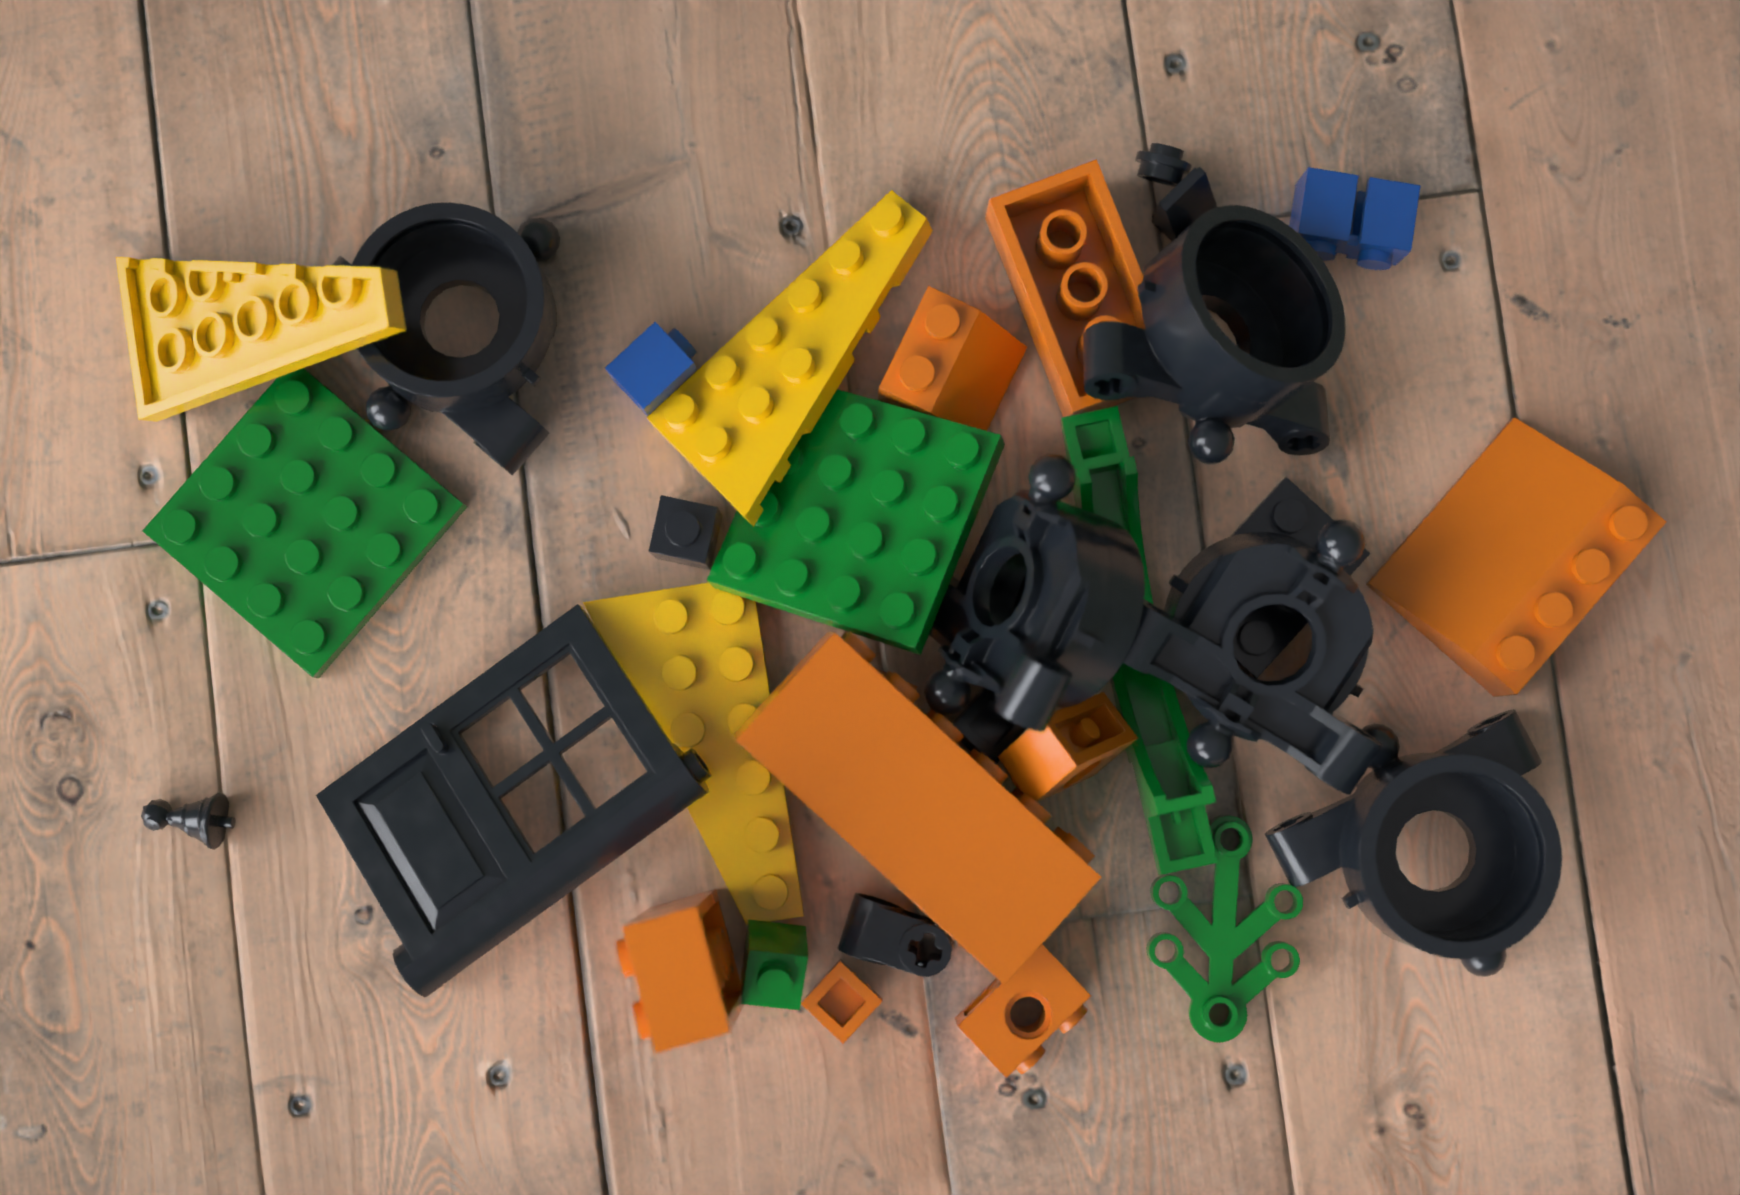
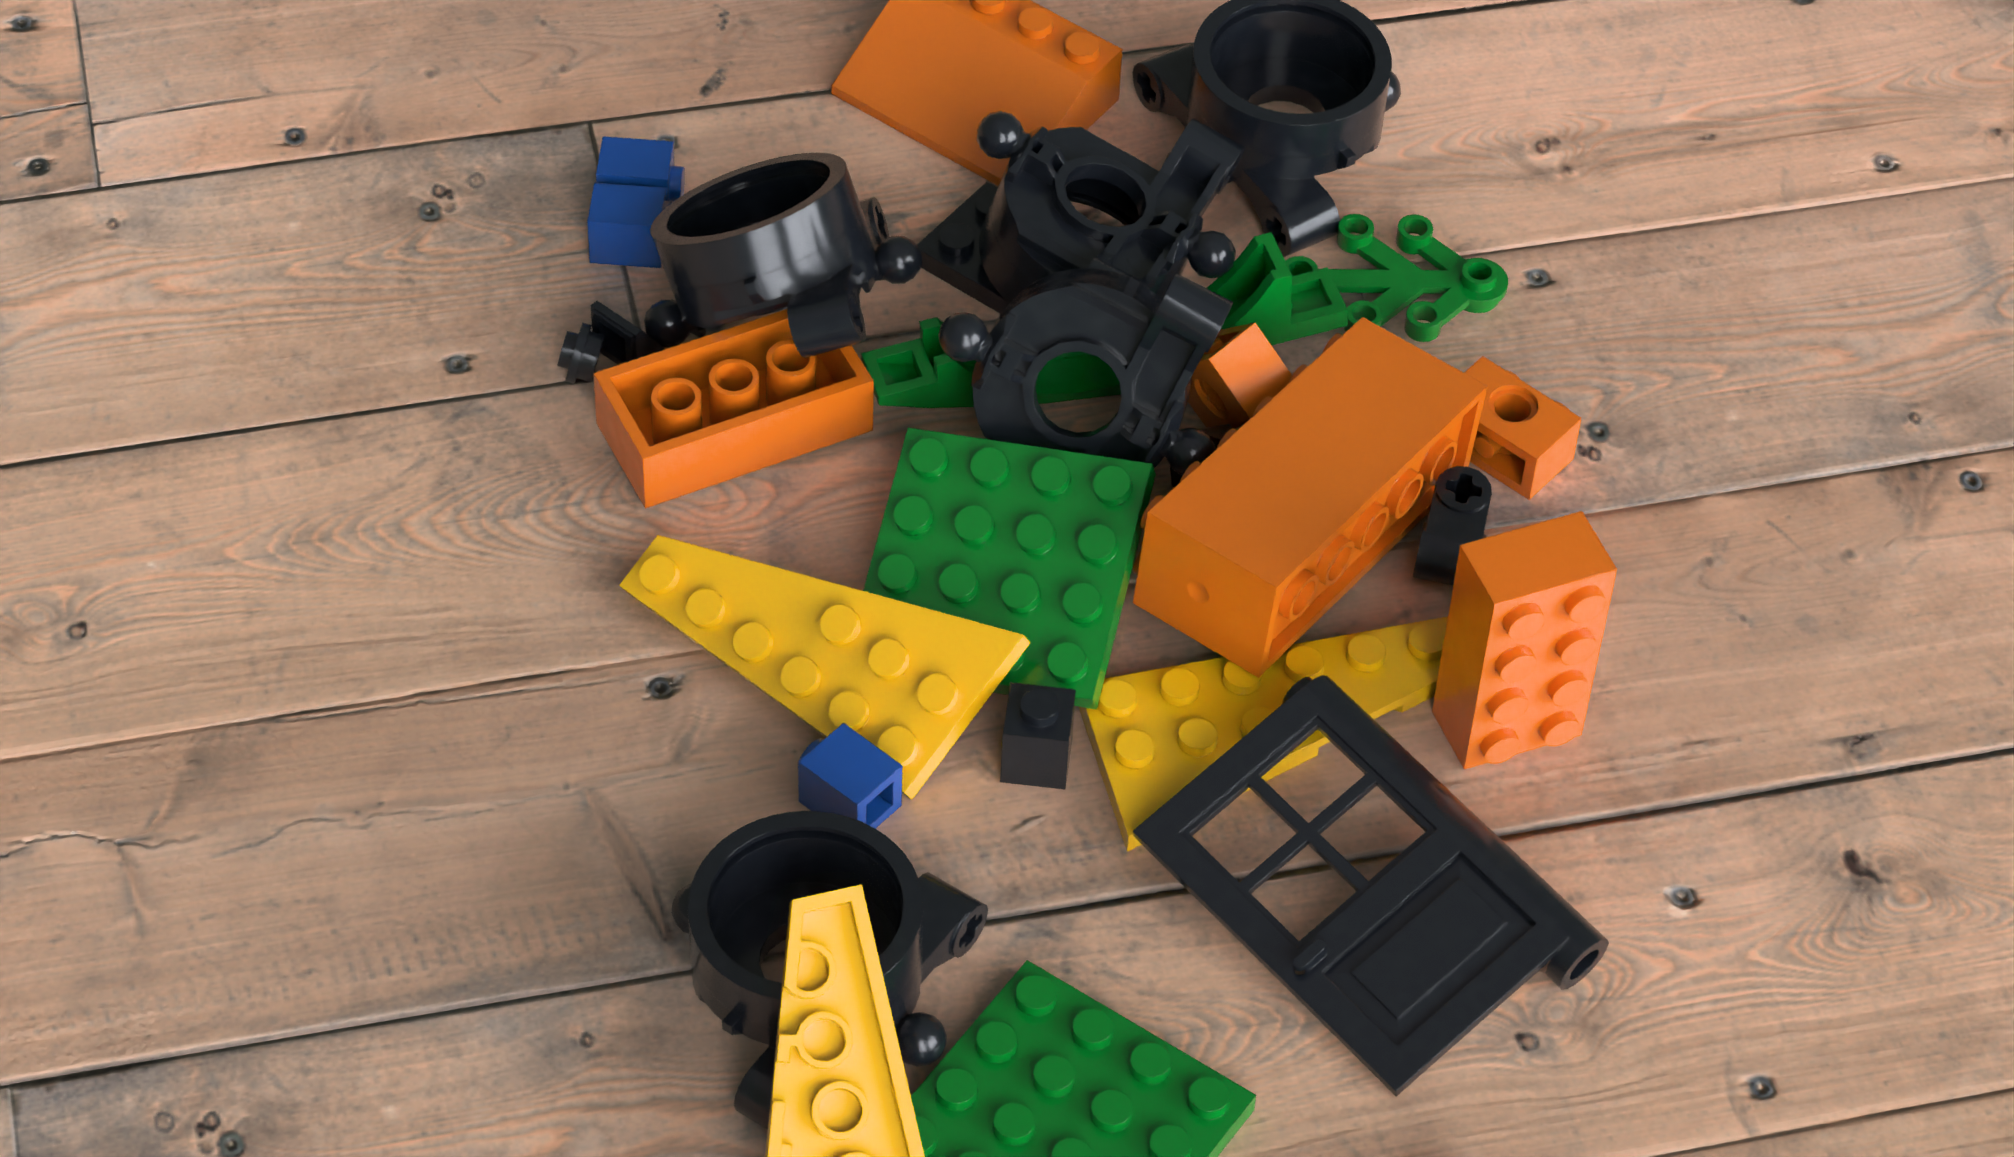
camera: 95 degrees left, 35 degrees down
orange slope [878,285,1027,431] -> none

